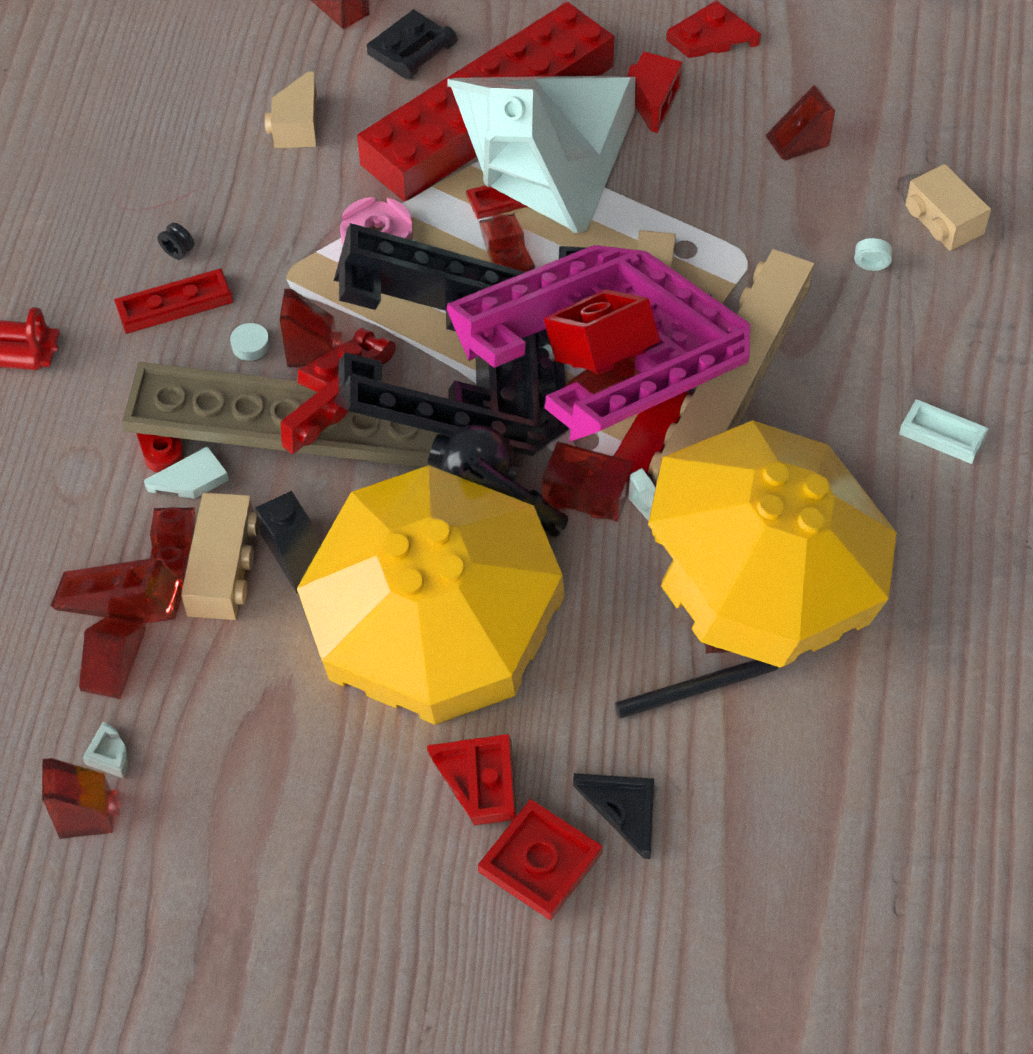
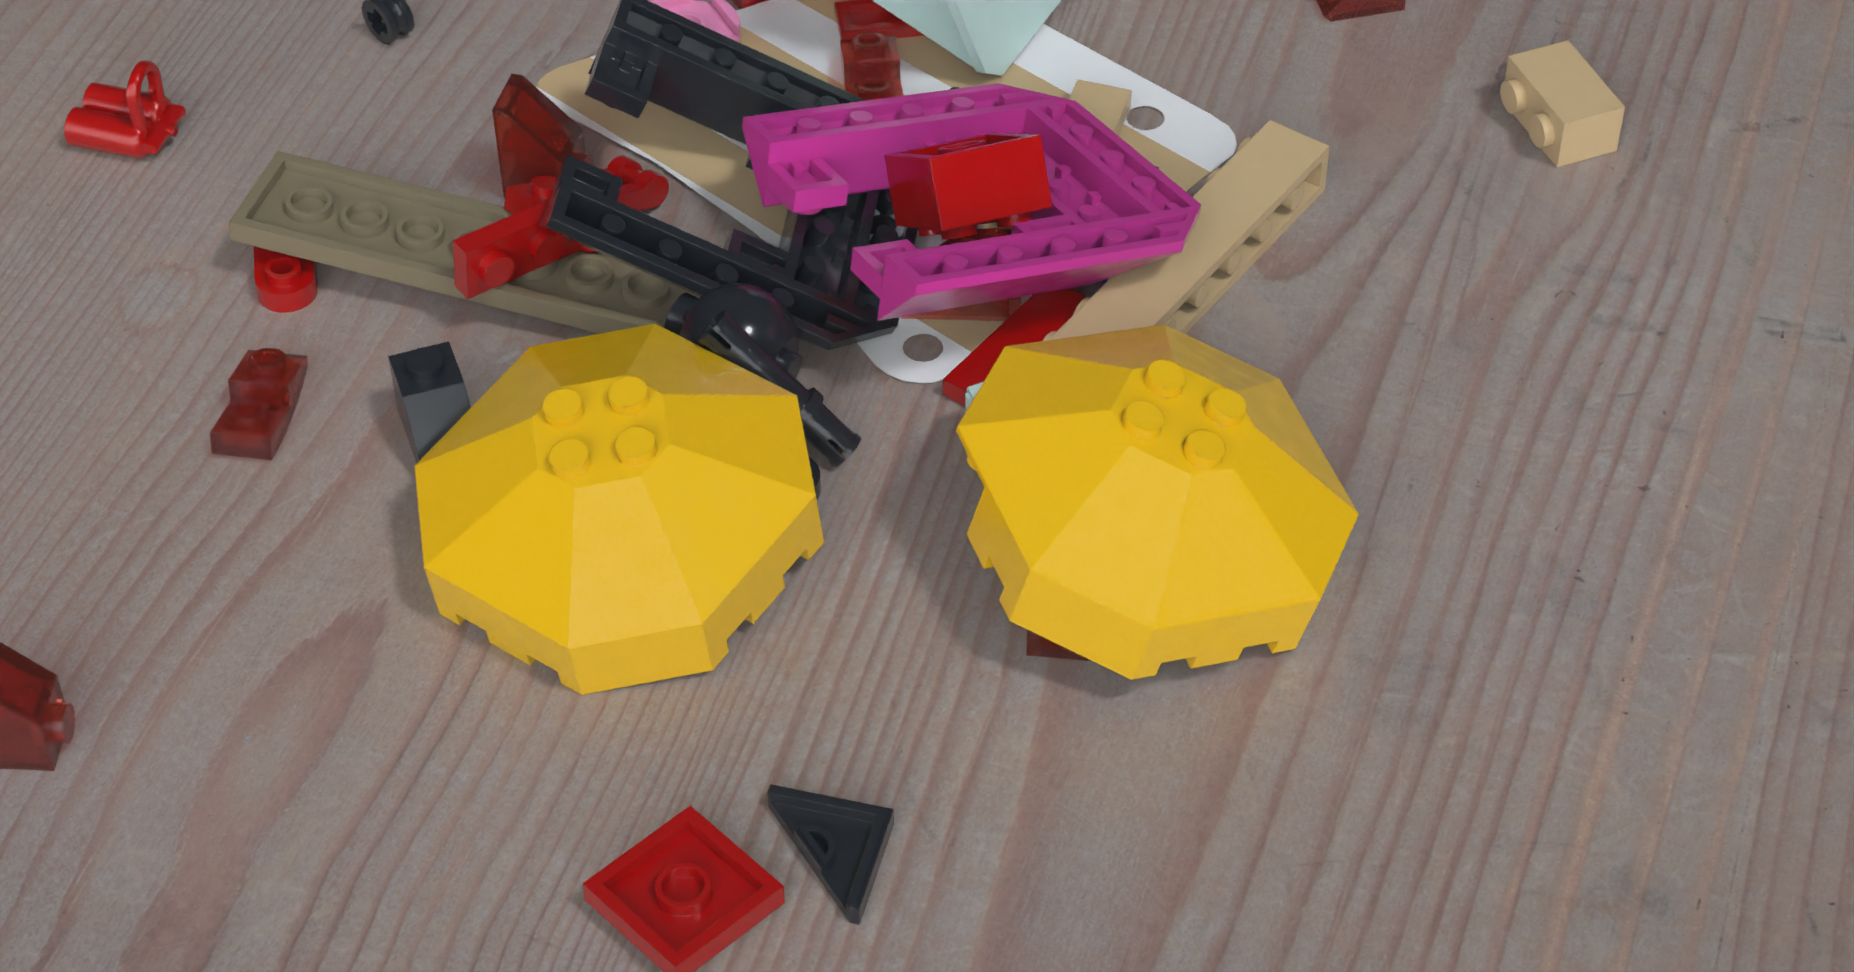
camera: 10 degrees right, 10 degrees down
clear red slope [50,557,184,624] -> none
clear red slope [79,617,146,699] -> none
light aqua tile [82,722,128,778] -> none
red tile [114,268,233,334] -> none
light aqua tile [144,446,229,499] -> none
tan brick [181,492,259,620] -> none
light aqua tile [230,323,270,361] -> none
red wing [427,734,517,826] -> none
clear red brick [542,441,633,522] -> none
black bar [615,660,778,719] -> none
light aqua tile [854,238,893,271] -> none
light aqua tile [899,399,989,464] -> none

